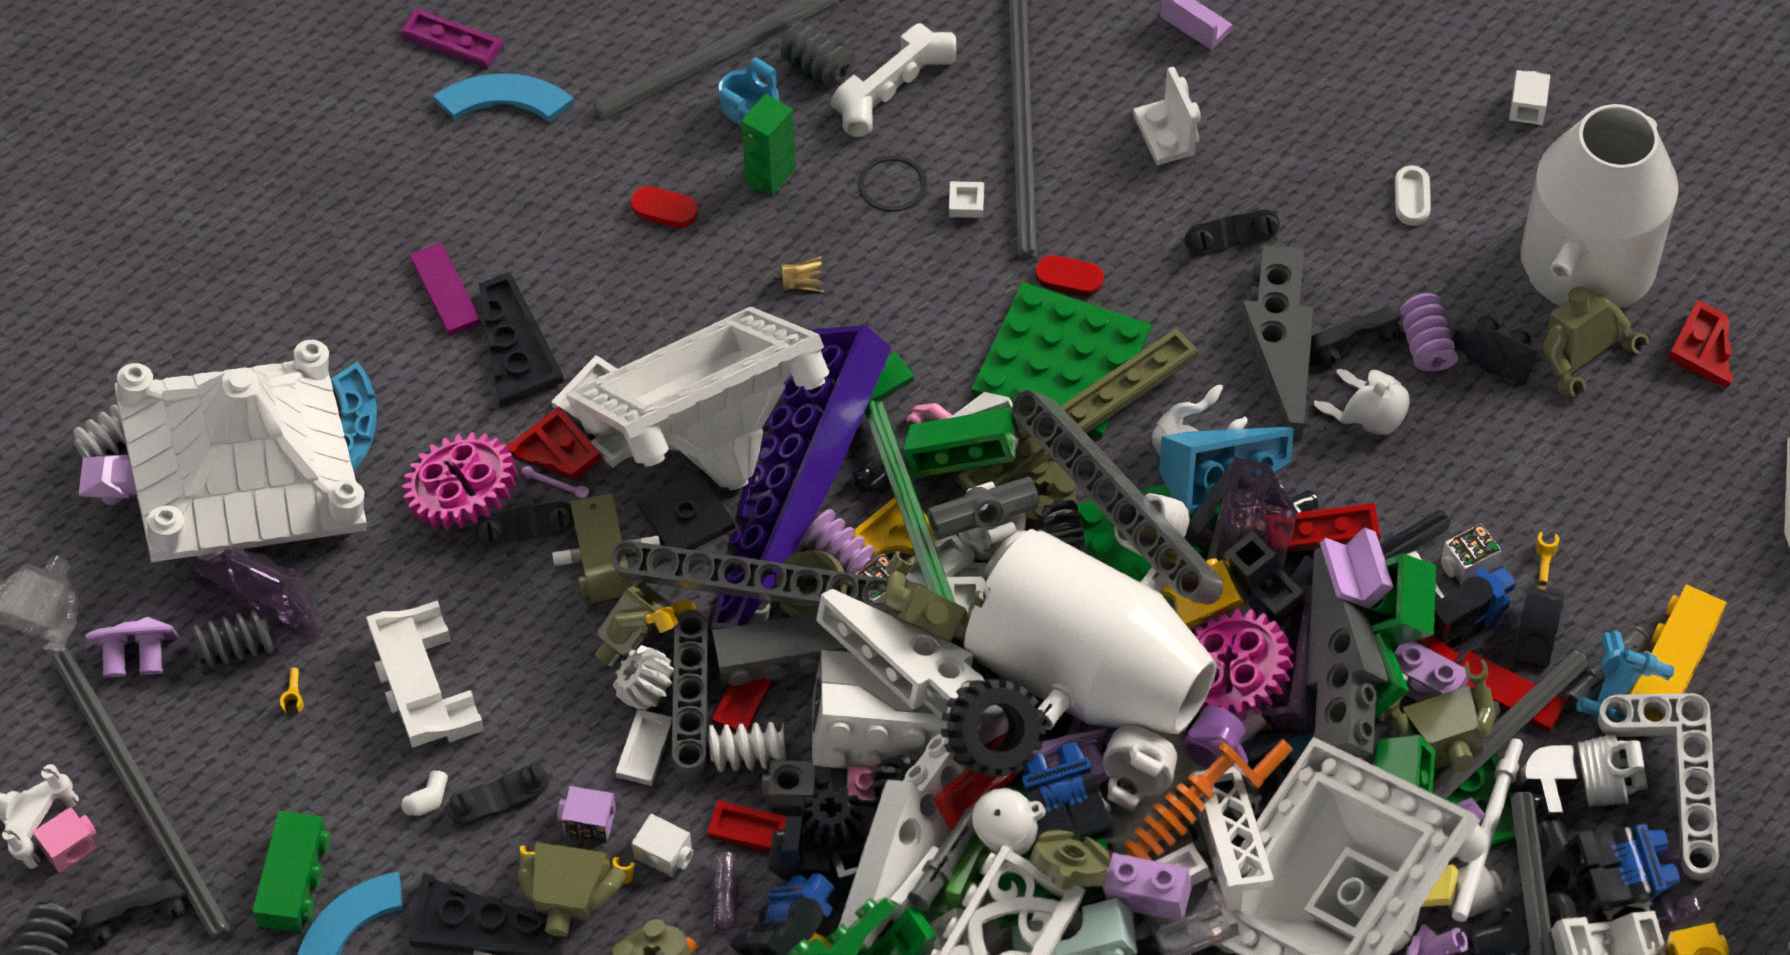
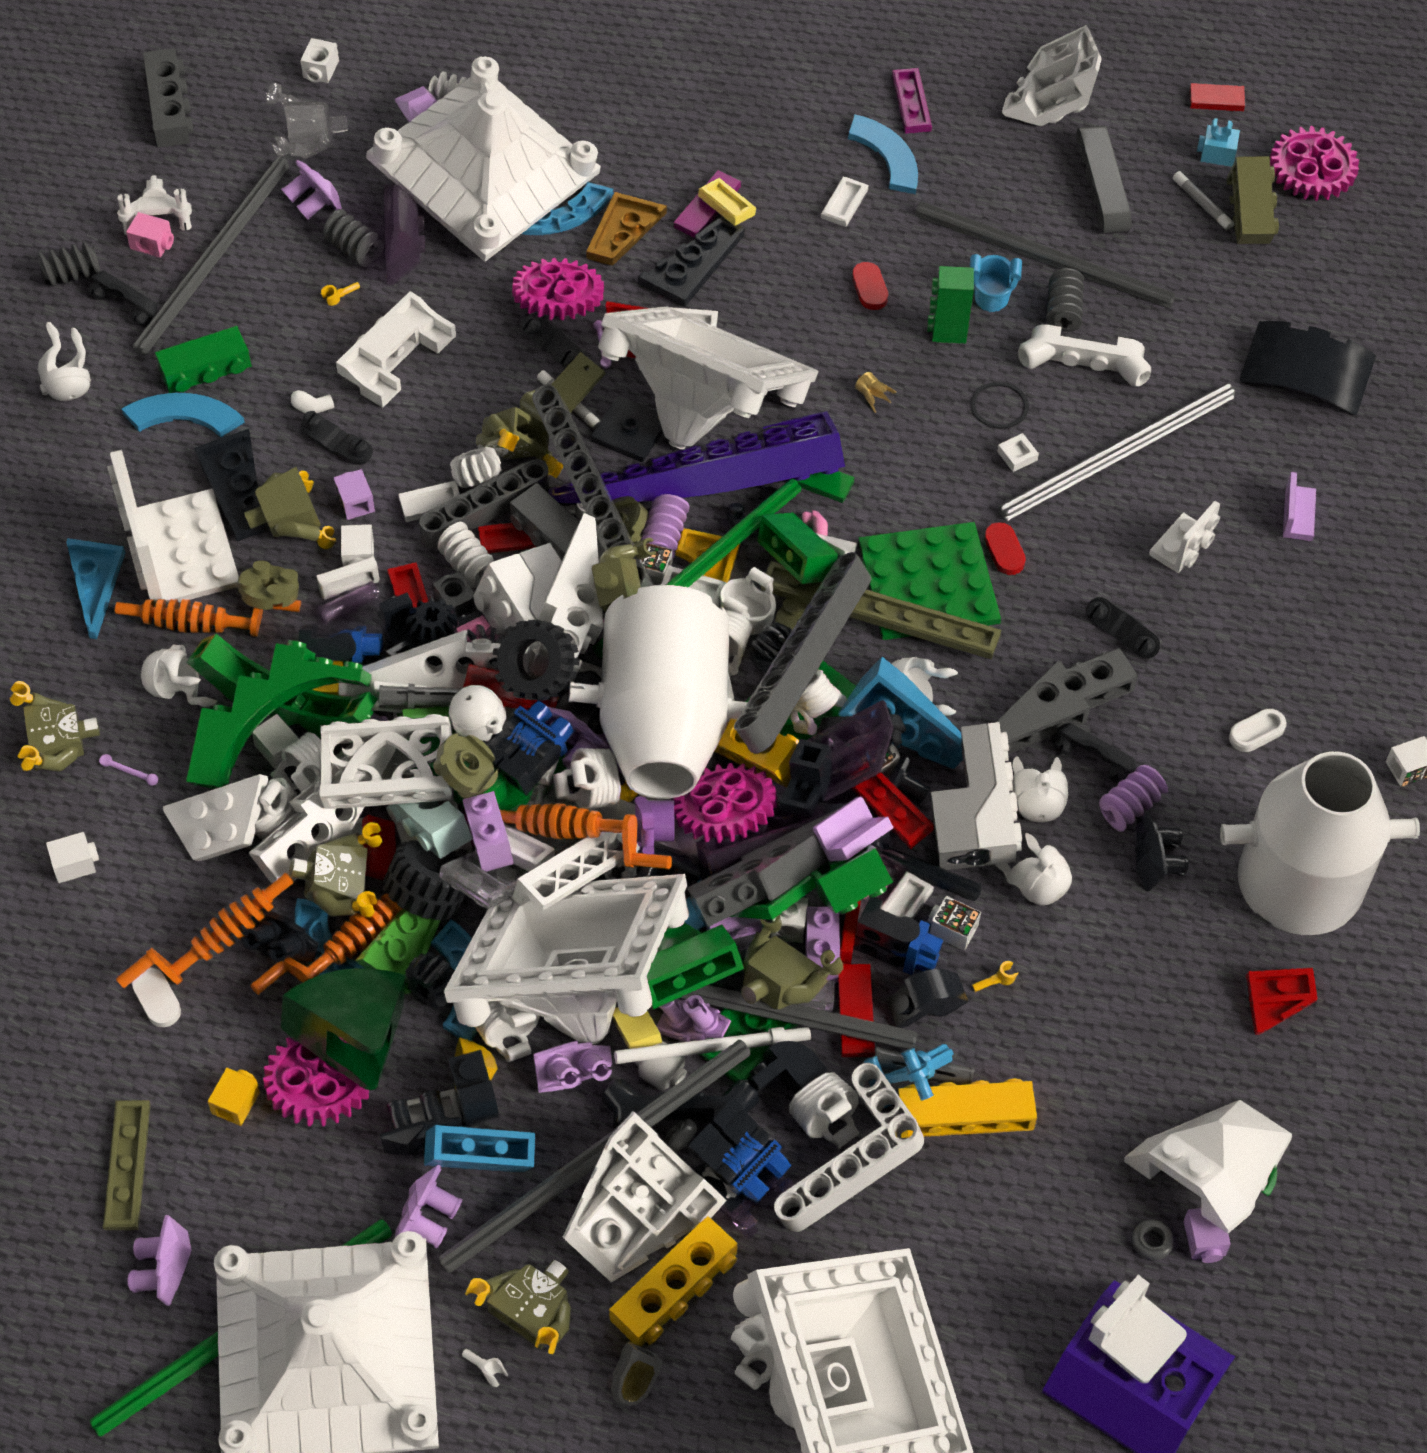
camera: 55 degrees right, 0 degrees up
dark grey piece [927,476,1040,540] -> none
olive torso [1543,287,1649,398] -> none
none -> white tile [317,557,379,600]
none -> pearl gold wing [586,192,667,266]
none -> light yellow tile [698,178,756,226]
none -> white tile [821,176,868,227]
none -> piece [931,722,1022,870]
none -> white hair [995,833,1072,906]

